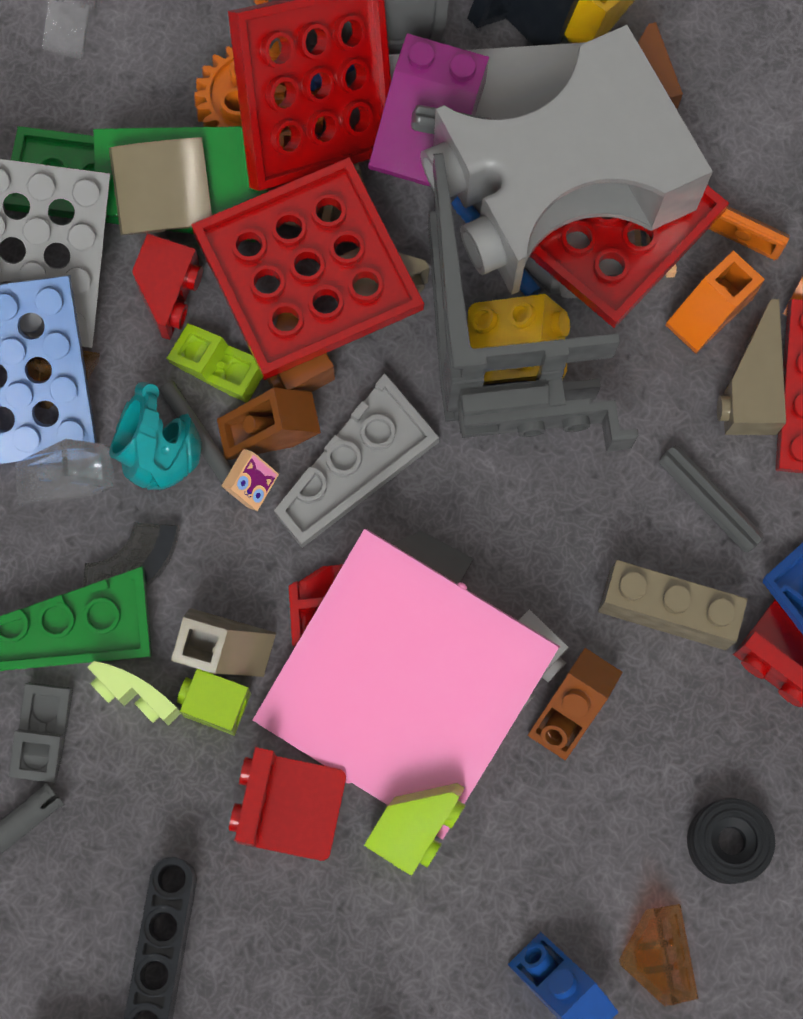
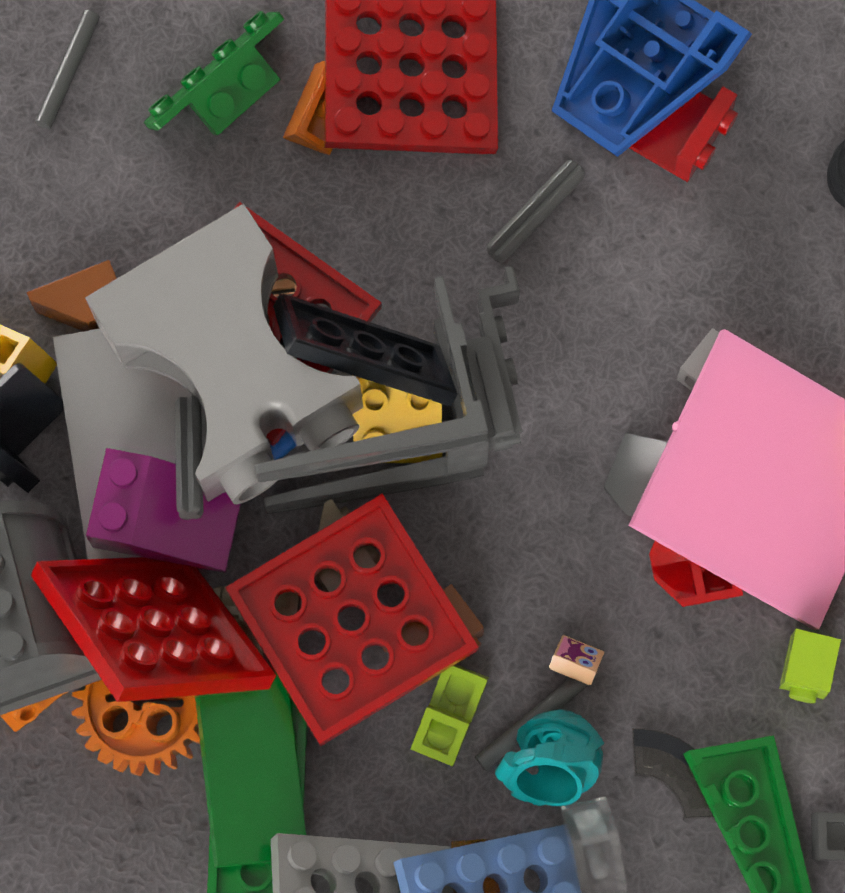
camera: 90 degrees left, 0 degrees up
yellowish green slope [88,661,181,726] -> none
dark tan slope [109,137,212,235] -> none
red slope [132,234,203,340] -> none
dark tan slope [171,608,276,677] -> none
dark orange slope [217,388,321,460] -> none
light grey wing [274,373,439,548] -> none
dark orange slope [527,648,623,761] -> none
dark tan brick [598,560,748,650] -> none
orange slope [665,250,765,354] -> none
orange slope [709,206,790,260] -> none
dark tan slope [717,299,786,435] -> none
none -> black plate [273,293,458,406]

